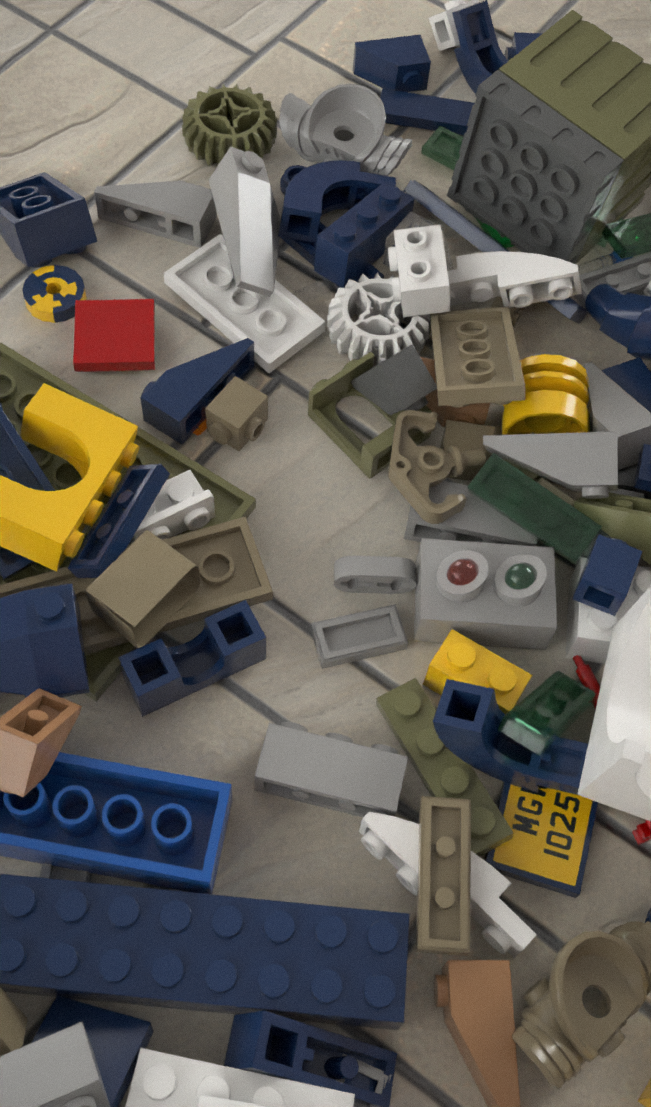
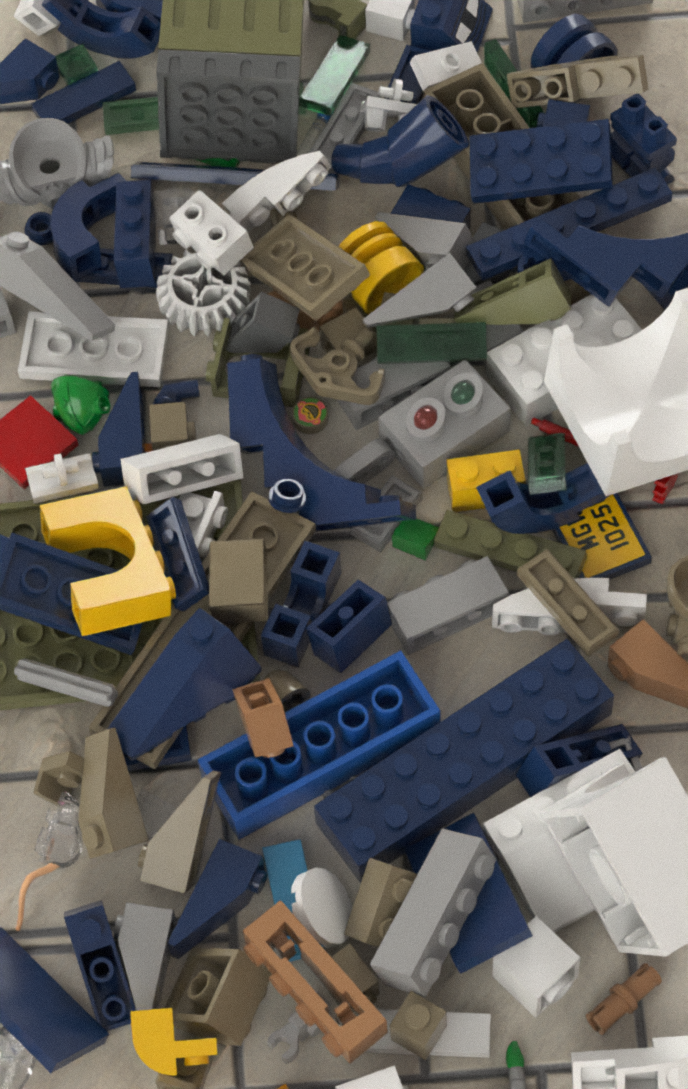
camera: 30 degrees left, 0 degrees up
dark blue brick [572,534,643,616] -> none
none -> white hips [25,454,99,504]
none -> green helmet [51,376,110,435]
none -> clear green plate [56,44,98,86]
none -> white brick [121,434,244,505]
none -> dark blue arm [153,379,200,405]
none -> dark blue arch [227,354,416,532]
none -> dark tan hat [263,669,311,712]
none -> dark blue plate [268,479,306,513]
none -> tile [292,397,329,434]
none -> dark blue brick [306,579,392,673]
none -> green slope [392,518,439,561]

